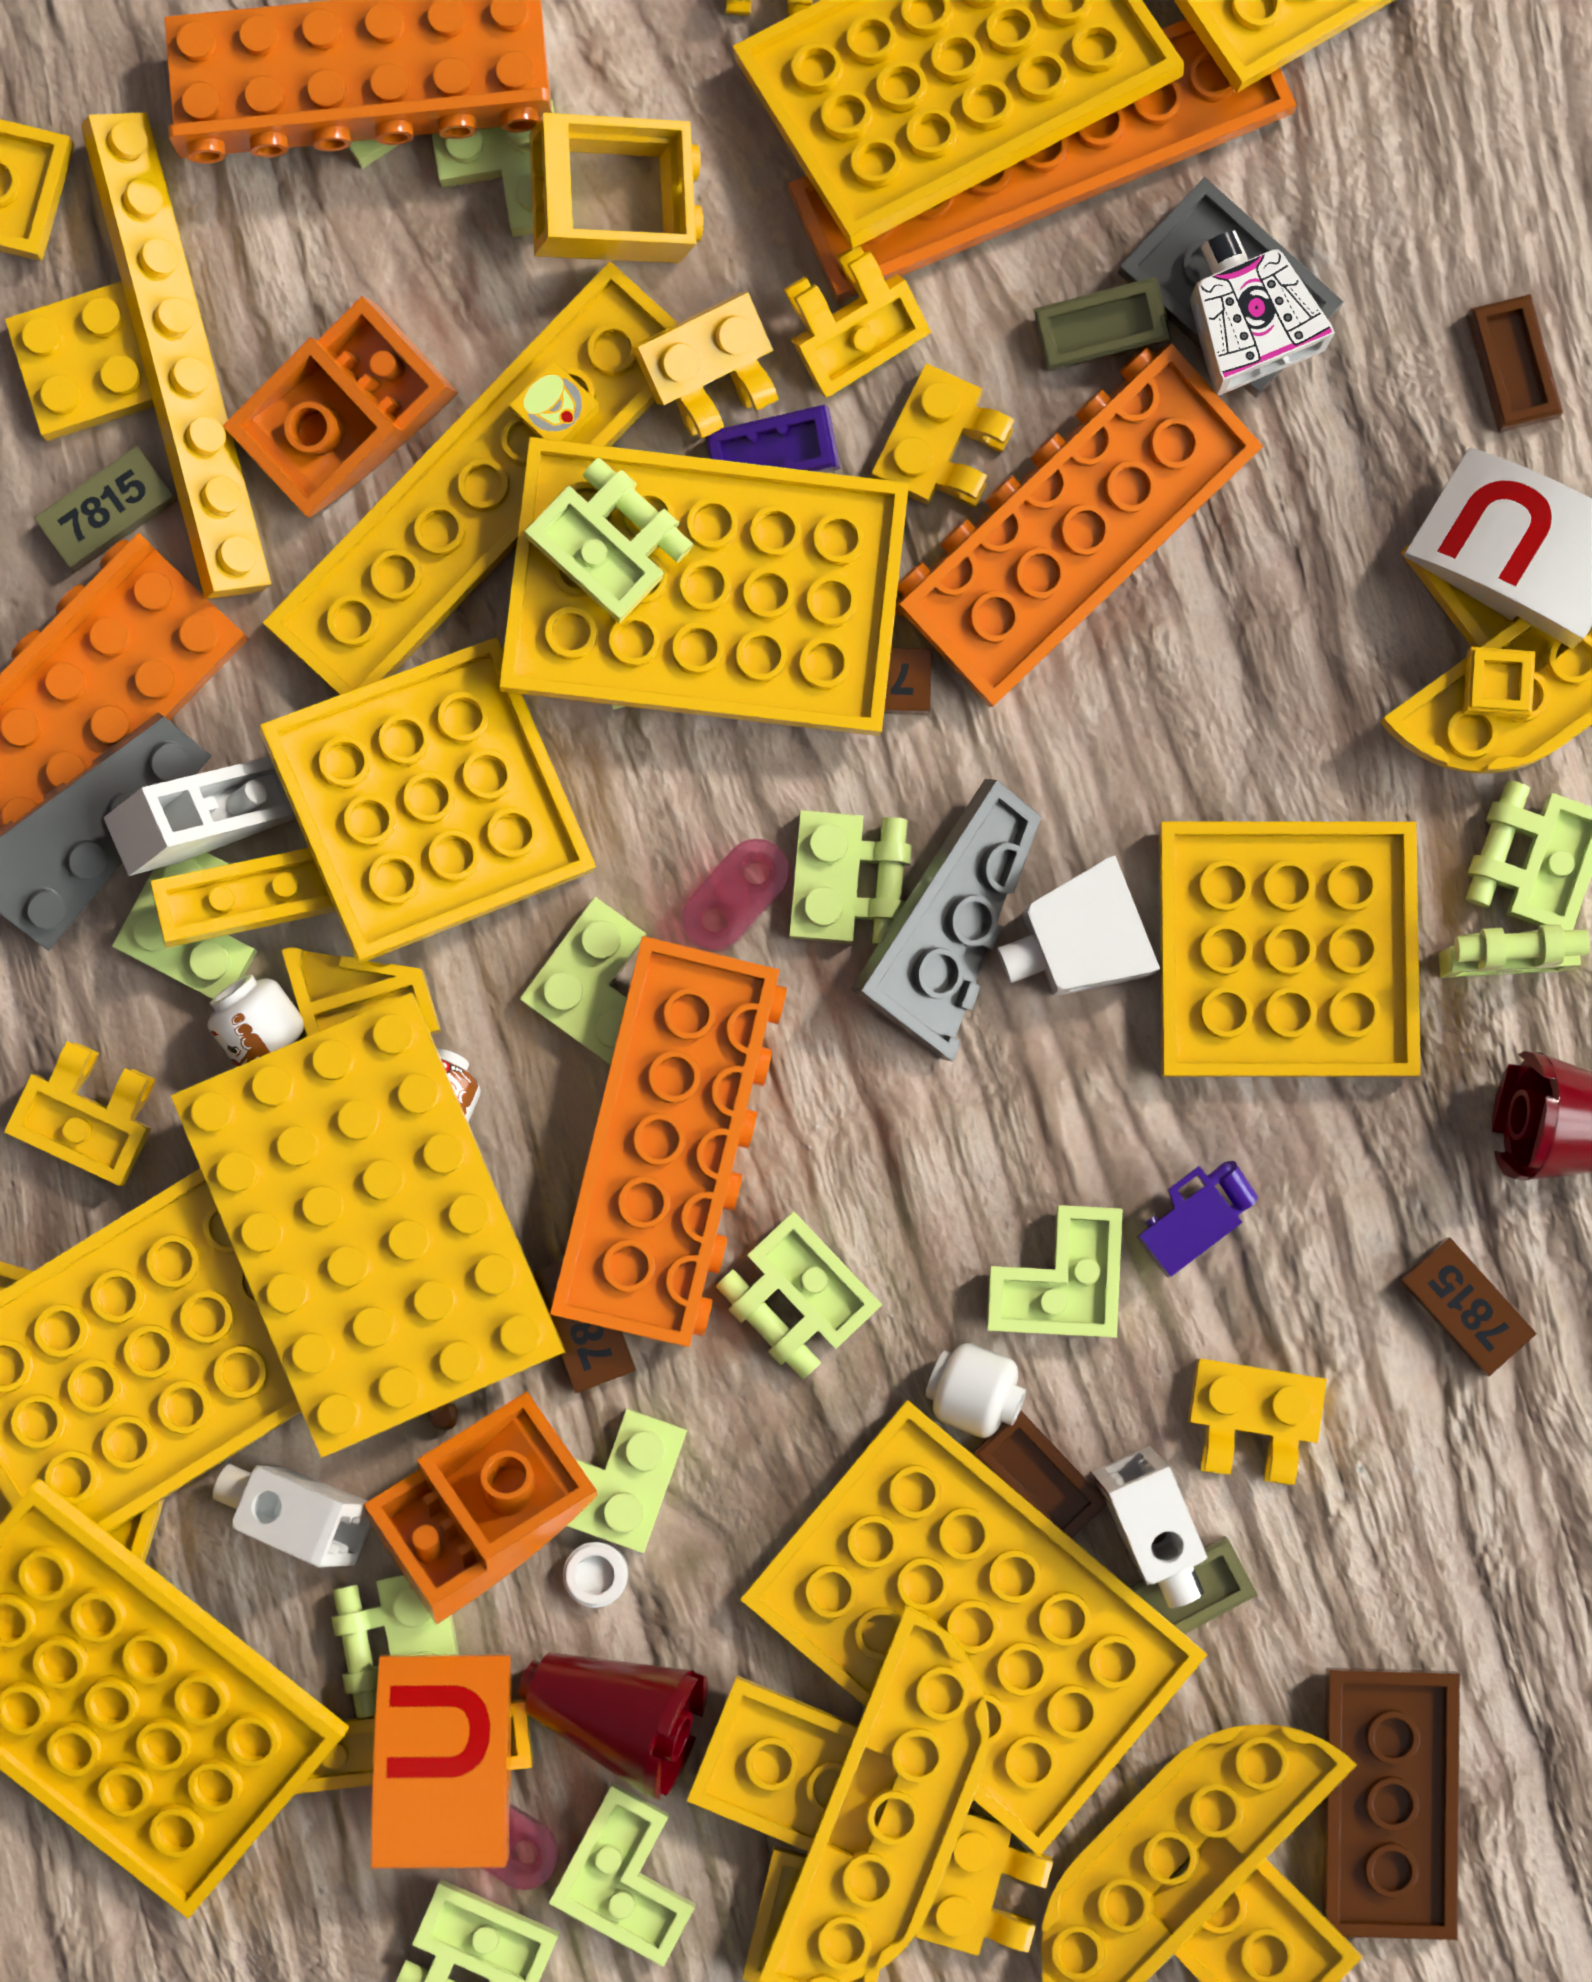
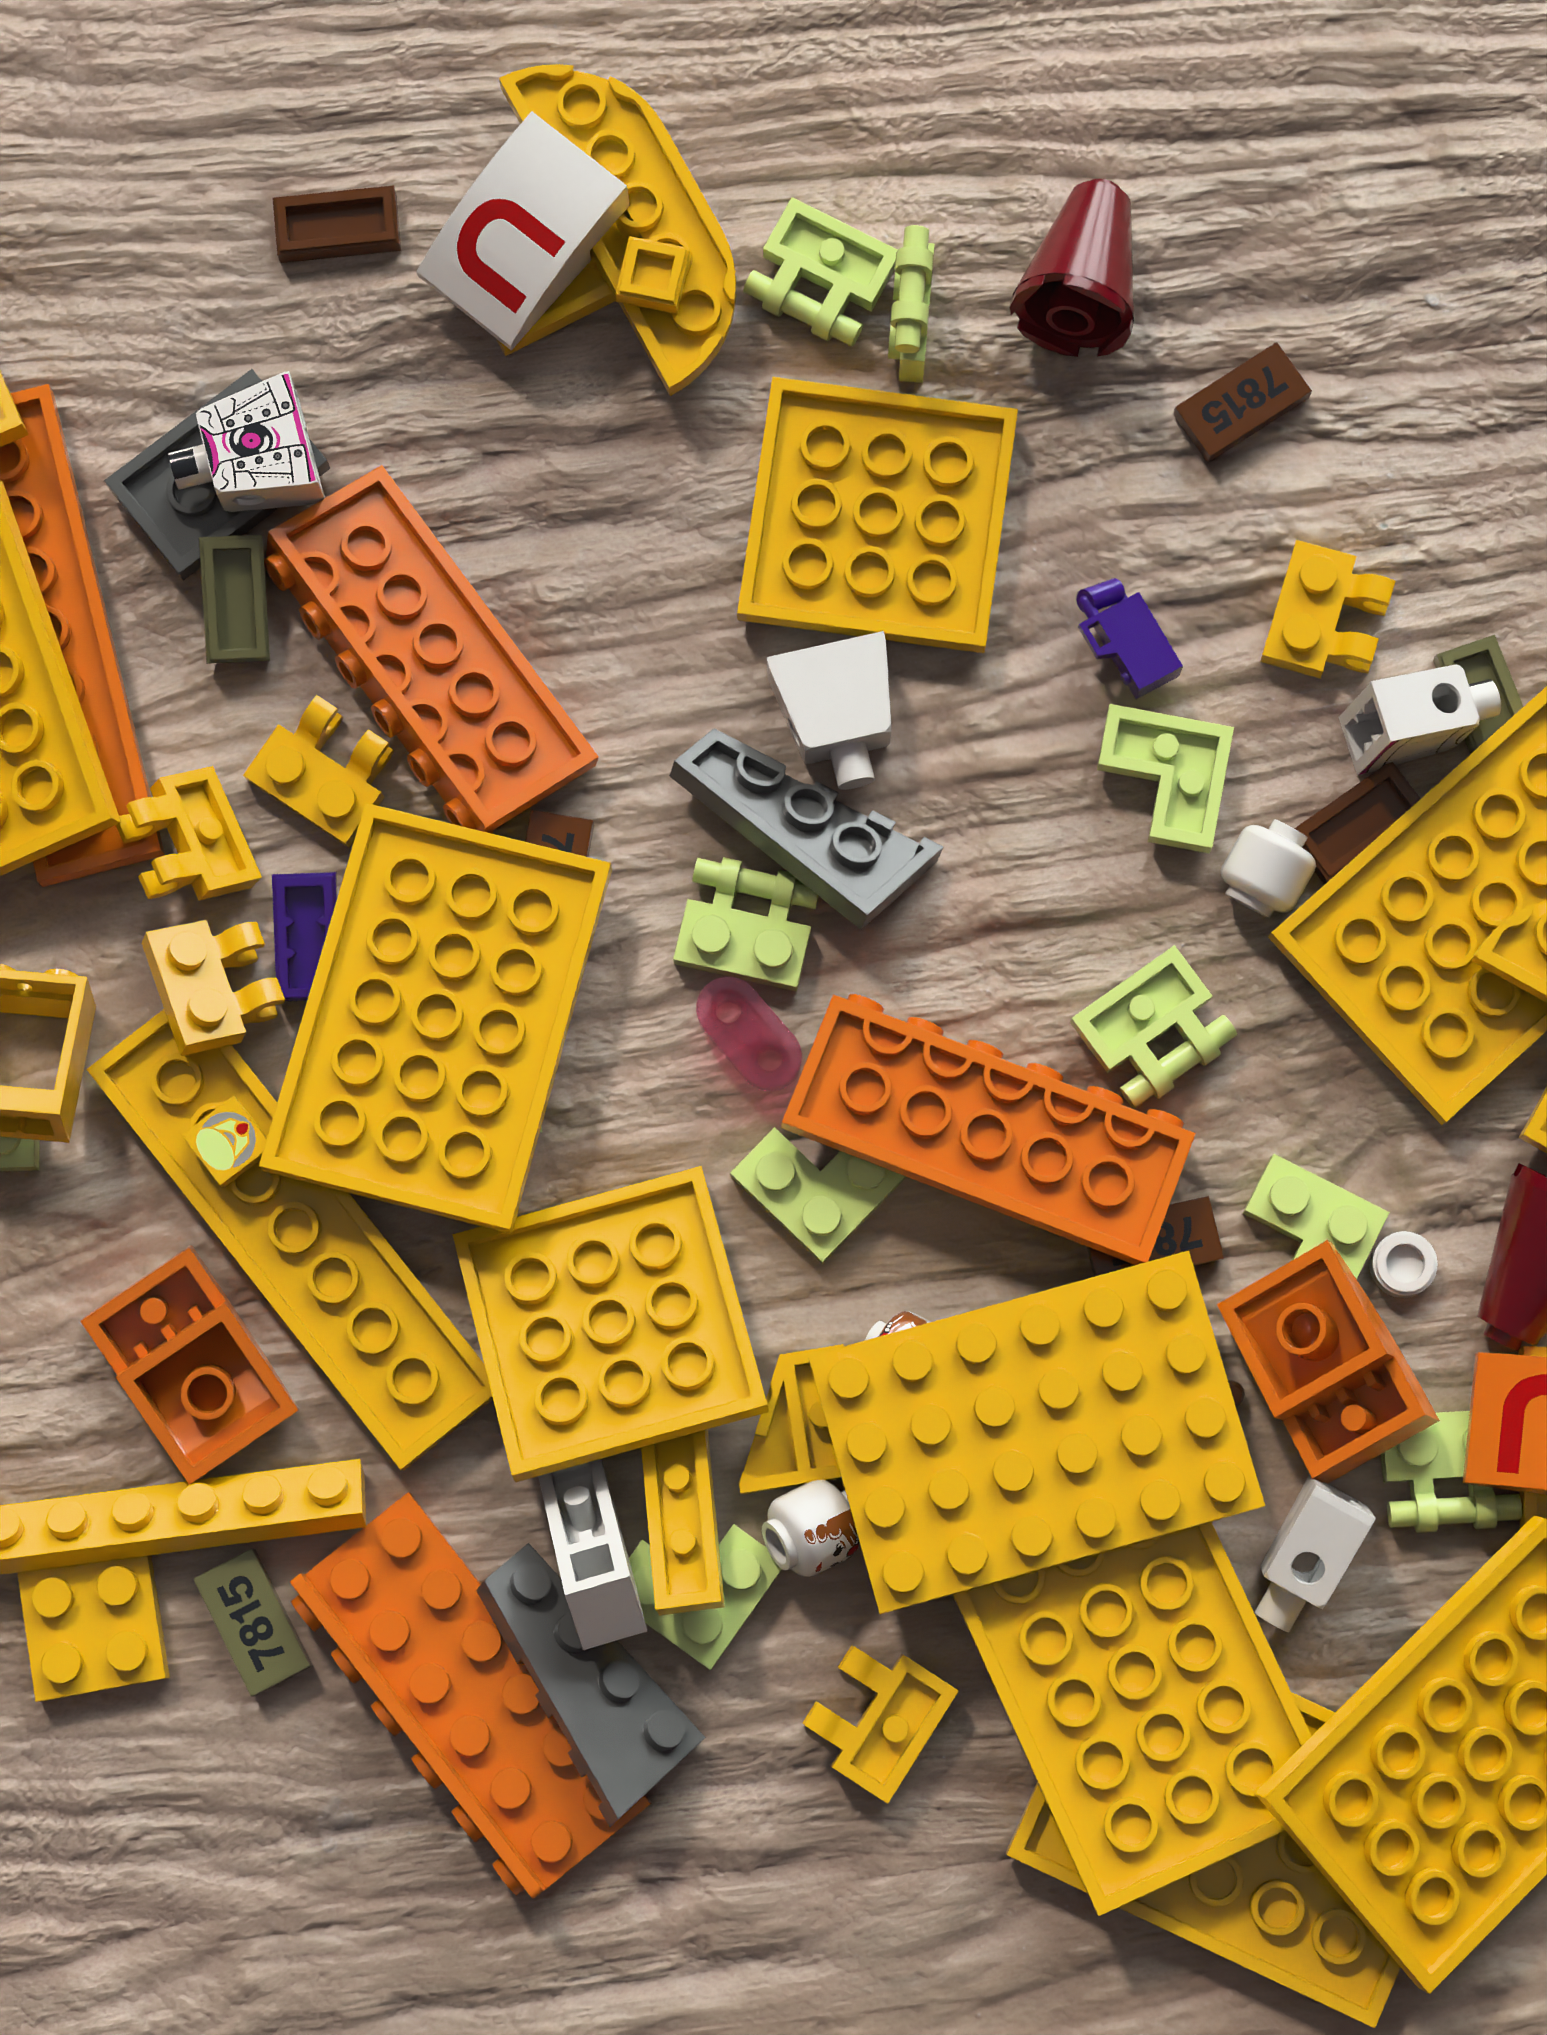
camera: 80 degrees left, 5 degrees down
yellowish green plate [525,458,694,624] -> none

